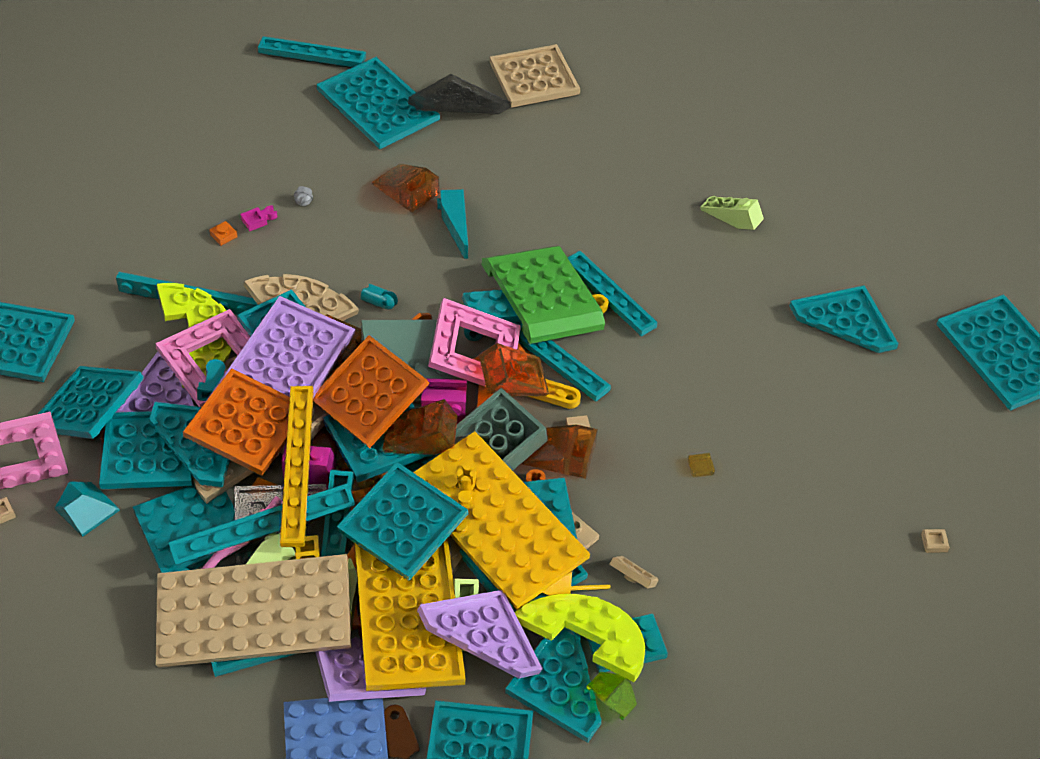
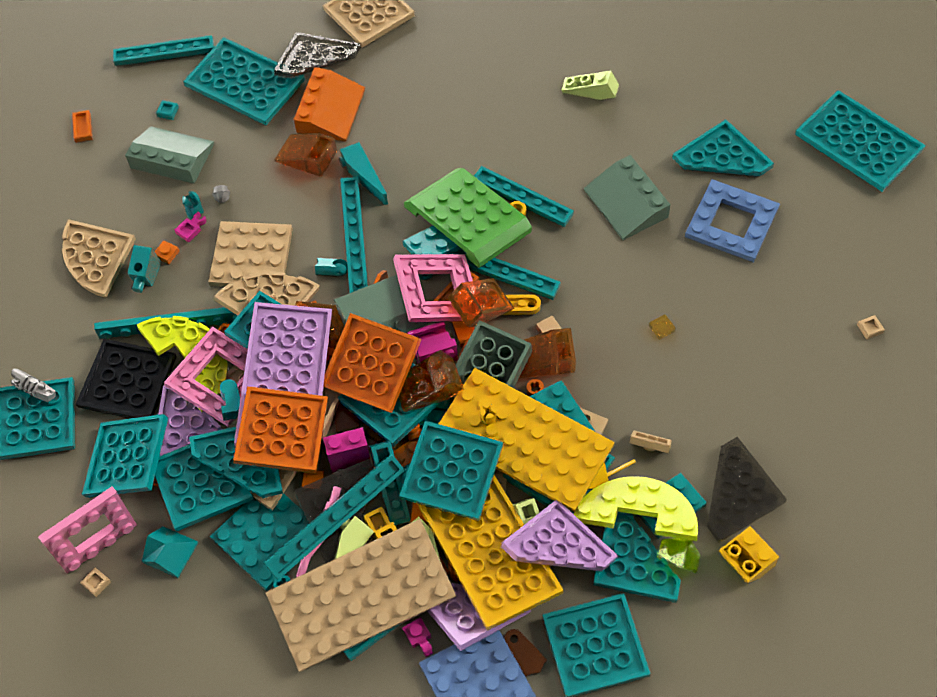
camera: 15 degrees left, 10 degrees up
yellow tile [280,386,314,547] -> none
none -> light grey hinge [11,369,56,402]
none -> tan plate [62,219,136,298]
none -> orange tile [72,110,93,143]
none -> black plate [76,339,177,419]
none -> sand green slope [125,127,215,184]
none -> teal torso [128,245,161,293]
none -> teal tile [156,100,179,120]
none -> teal piece [182,191,204,220]
none -> tan plate [208,221,293,287]
none -> orange slope [294,67,365,142]
none -> teal plate [340,177,368,293]
none -> dark pink plate [402,617,433,657]
none -> sand green slope [584,155,671,240]
none -> medium blue plate [685,179,780,263]
none -> clear smoke plate [707,437,787,543]
none -> yellow slope [718,526,779,583]

